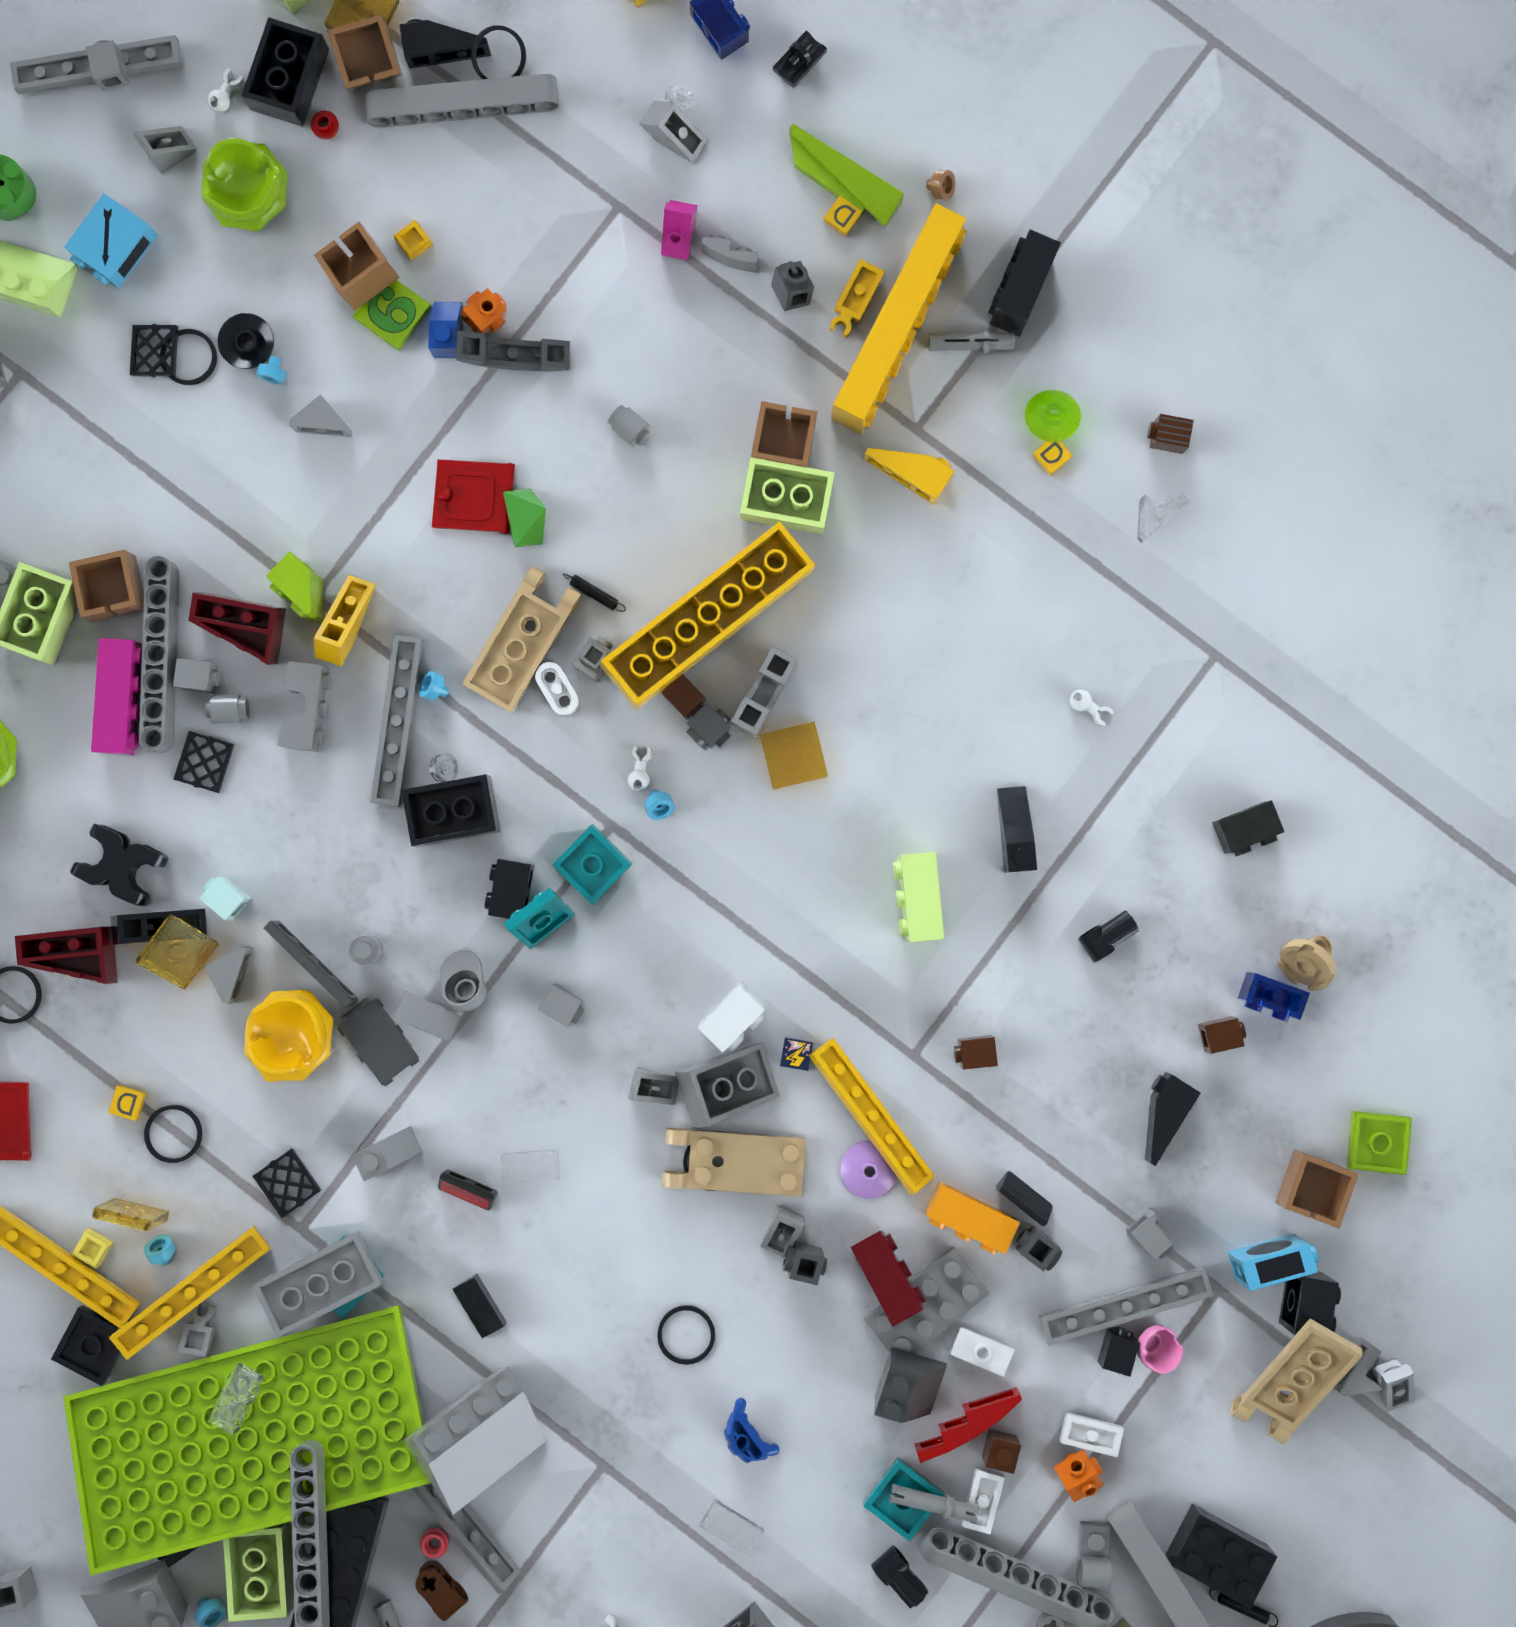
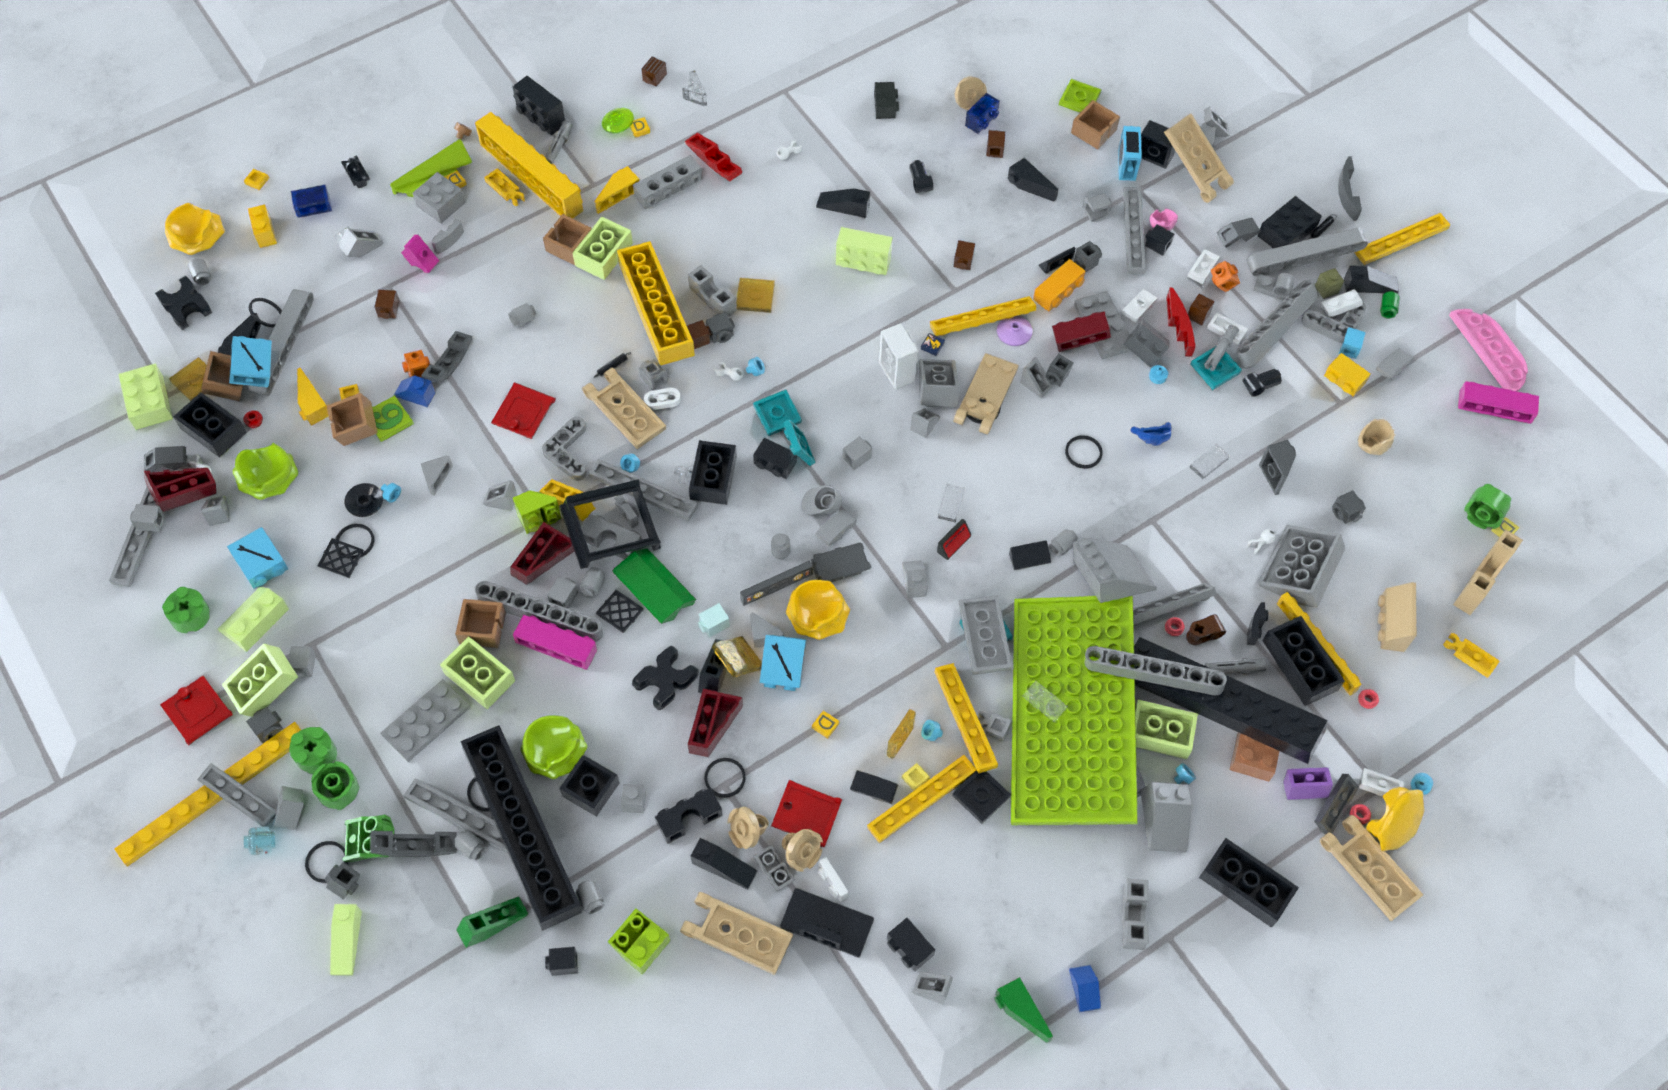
camera: 75 degrees left, 25 degrees down
black piece [144,1105,202,1163] -> none
black window [253,1148,321,1218] -> none
bright green slope [503,489,546,548] -> none
dark grey brick [771,261,814,312] -> none
none -> dark grey slope [144,446,187,472]
none -> dark red wedge [144,468,217,512]
none -> medium azure brick [229,336,272,387]
none -> yellow slope [297,367,329,426]
none -> reddish brown brick [374,289,400,319]
none -> light grey brick [413,172,465,223]
none -> light grey slope [483,480,517,511]
none -> light grey beam [542,417,587,481]
none -> black piece [559,479,661,569]
none -> green slope [612,548,697,624]
none -> light grey plate [614,495,639,528]
none -> light grey brick [633,155,703,209]
none -> red slope [685,132,743,182]
none -> medium azure brick [760,634,807,691]
none -> black slope [850,770,898,804]
none -> light grey brick [1049,529,1078,556]
none -> medium azure tile [1149,365,1168,384]
none -> dark grey slope [1216,218,1261,248]

